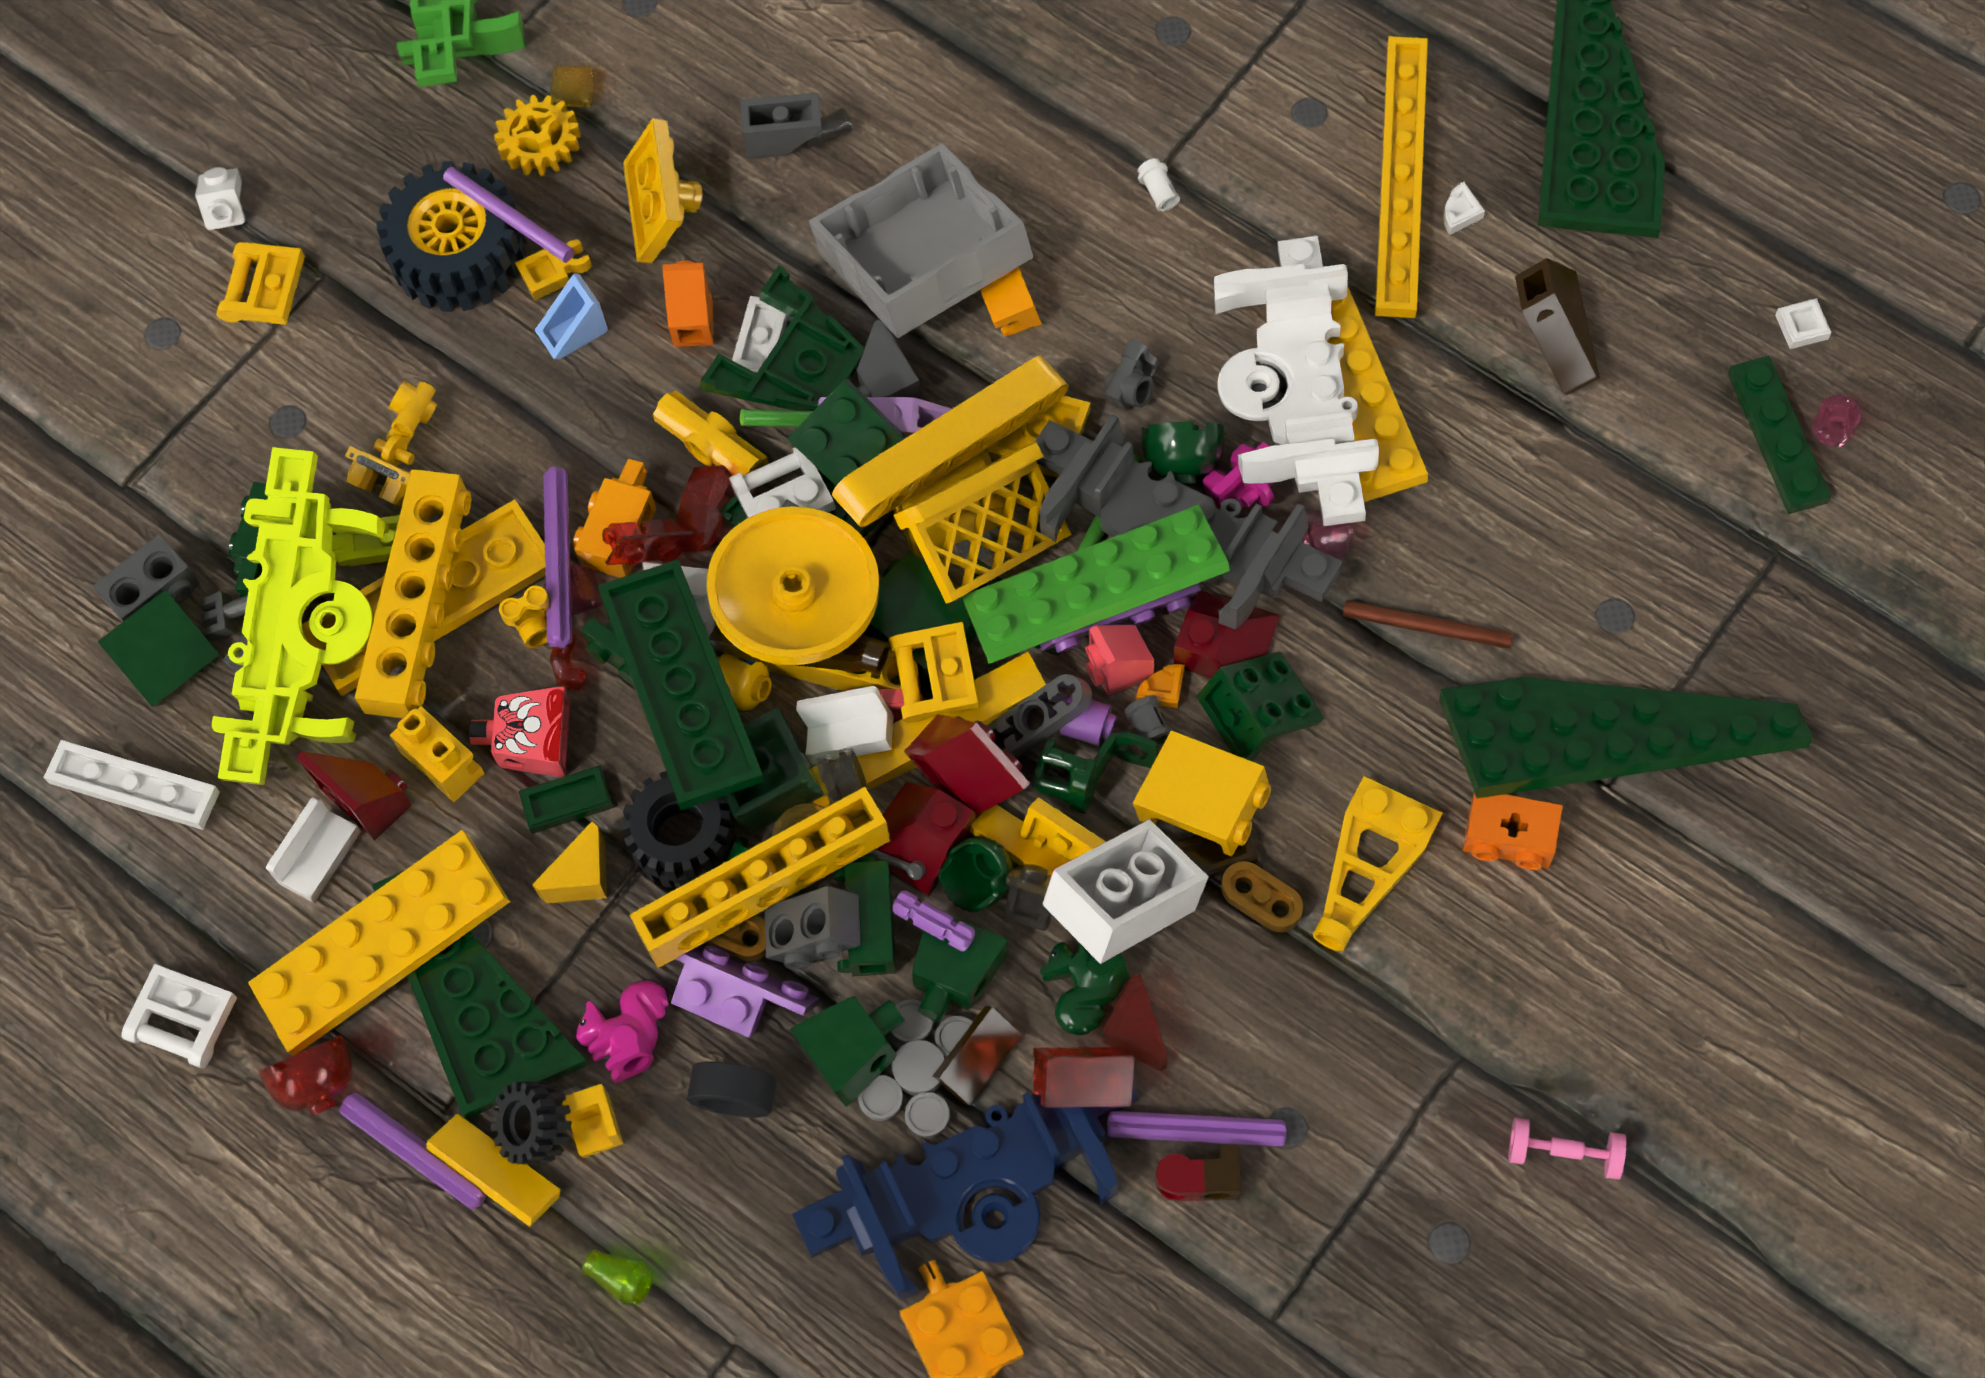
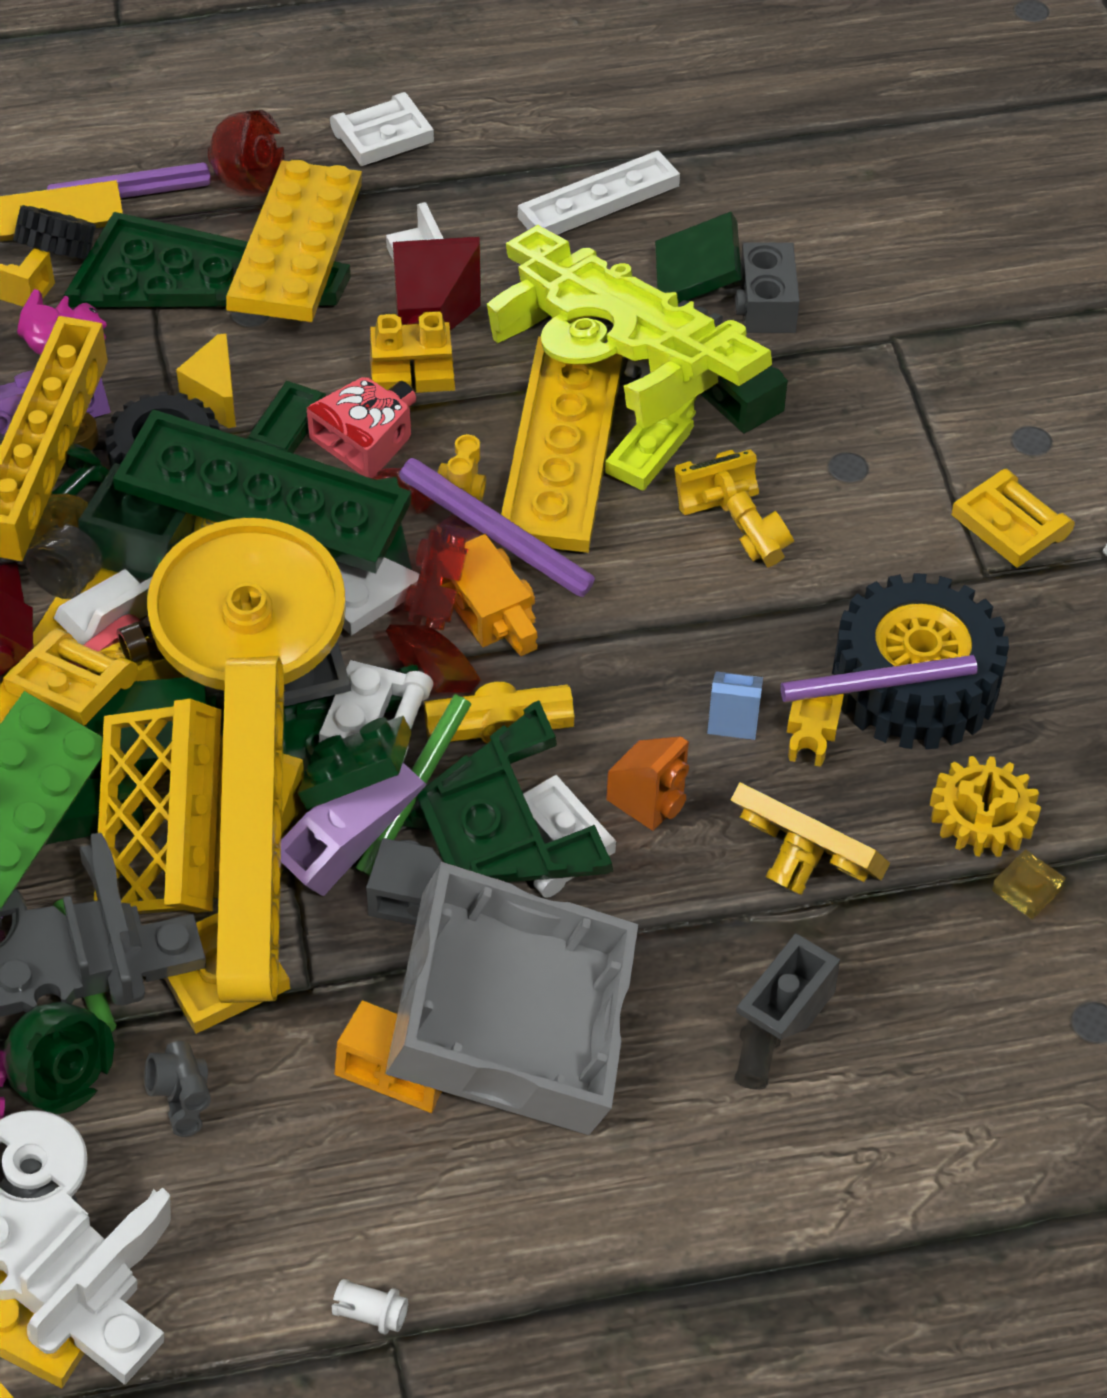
camera: 125 degrees right, 15 degrees down
yellow brick [354,469,471,719] -> none

